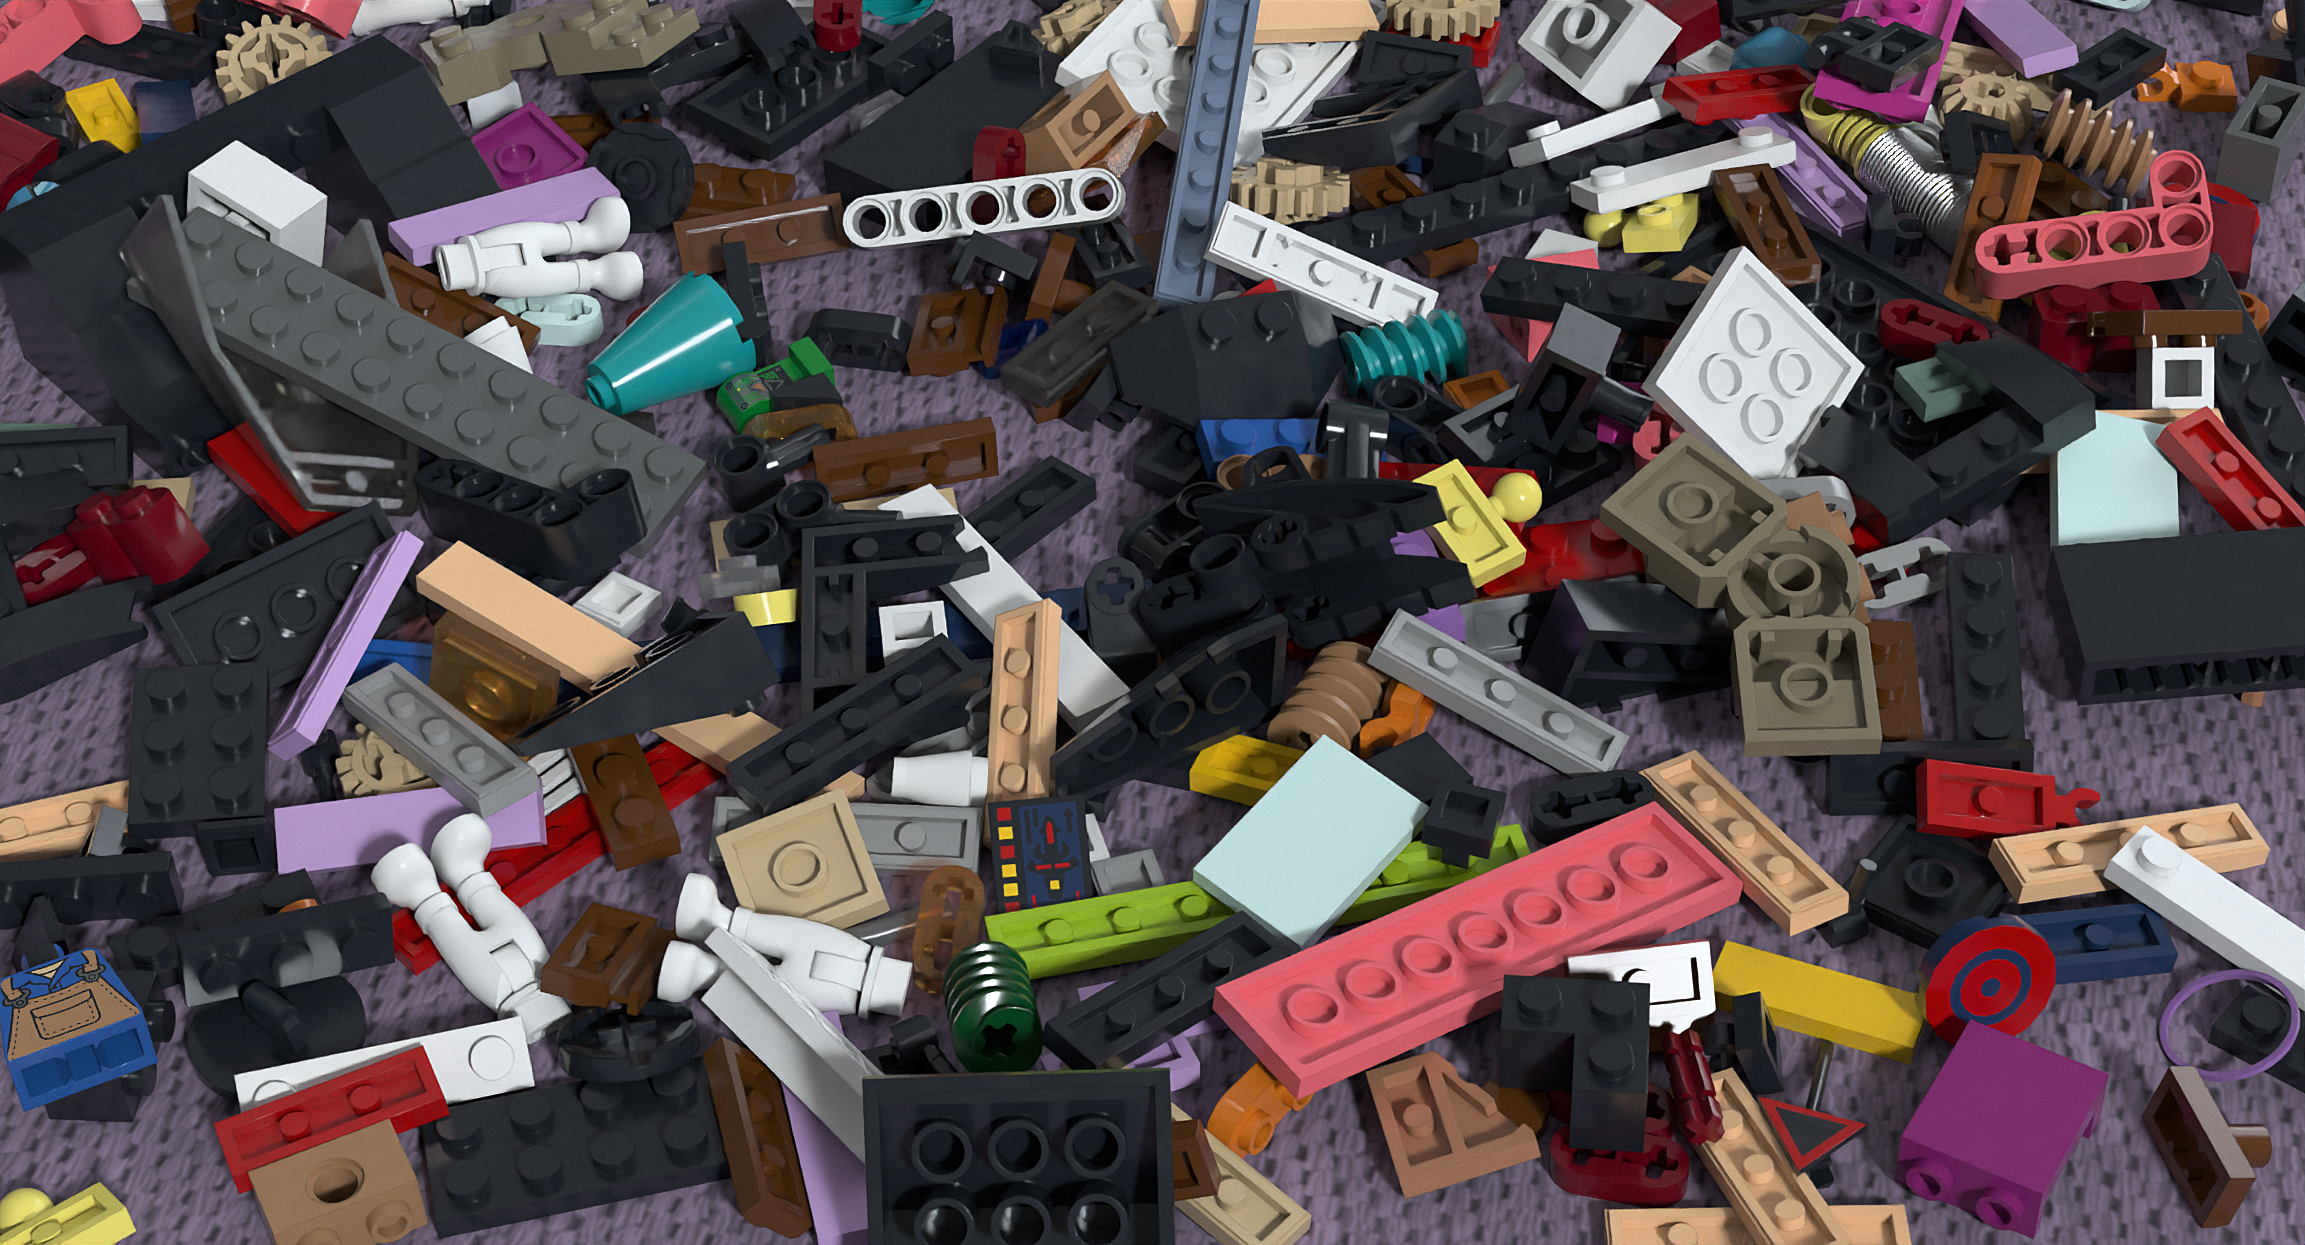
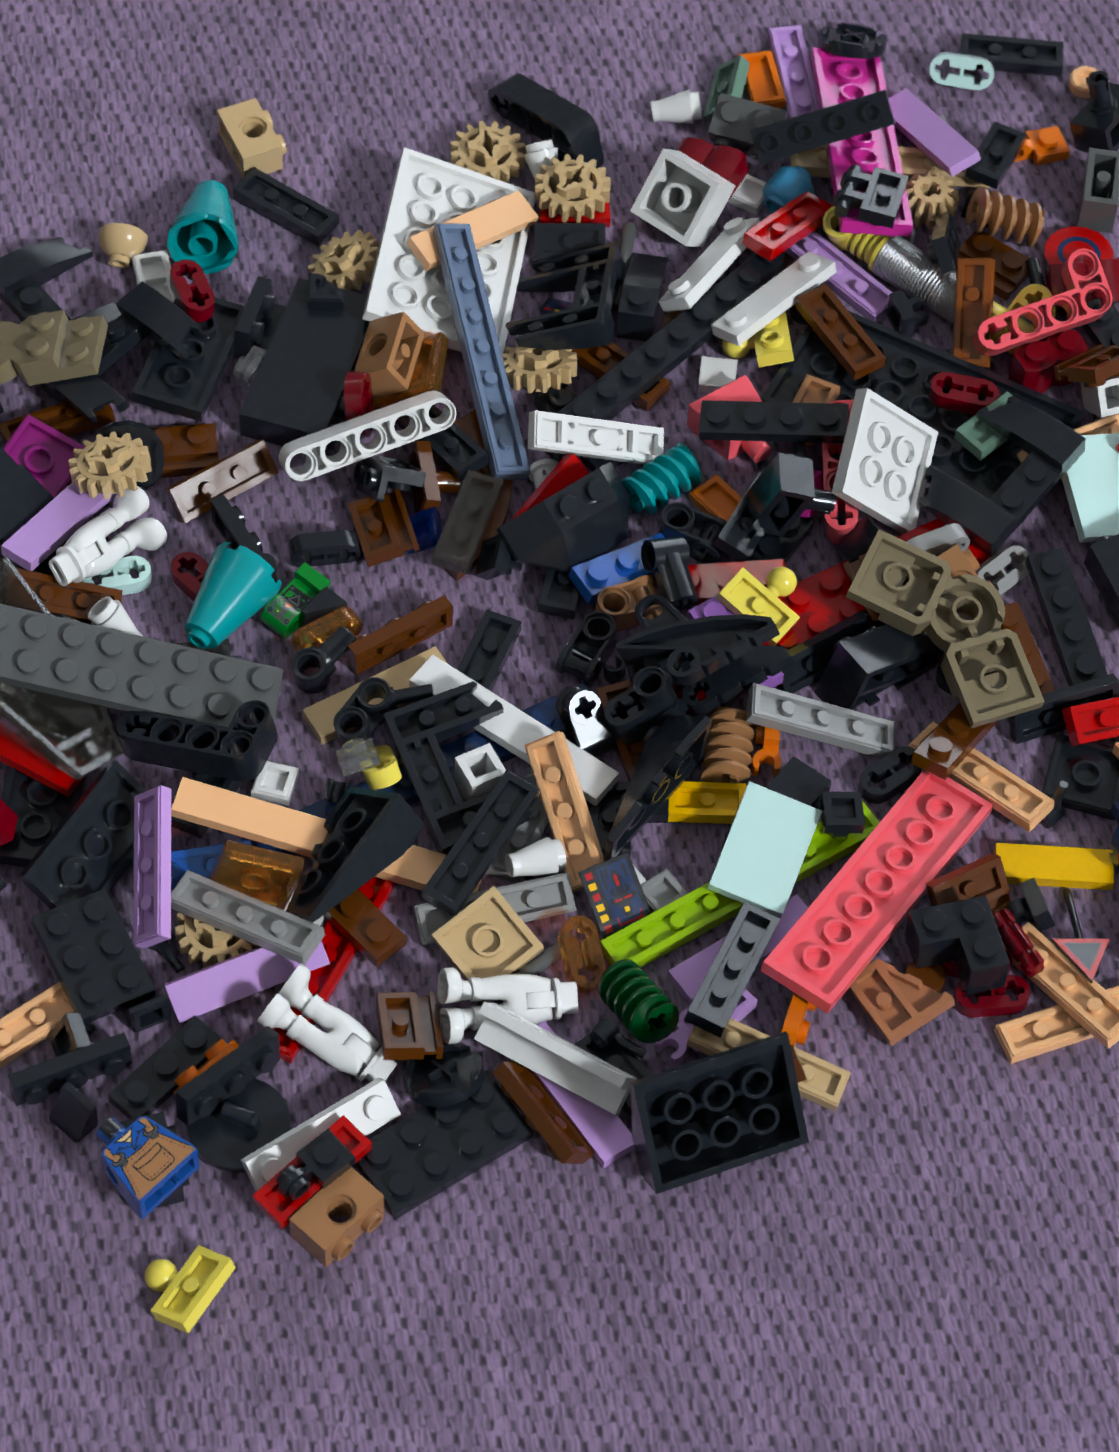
camera: 25 degrees left, 15 degrees up
none -> tan gear [68,431,152,500]
none -> black plate [276,1129,355,1200]
none -> reddish brown plate [911,702,998,780]

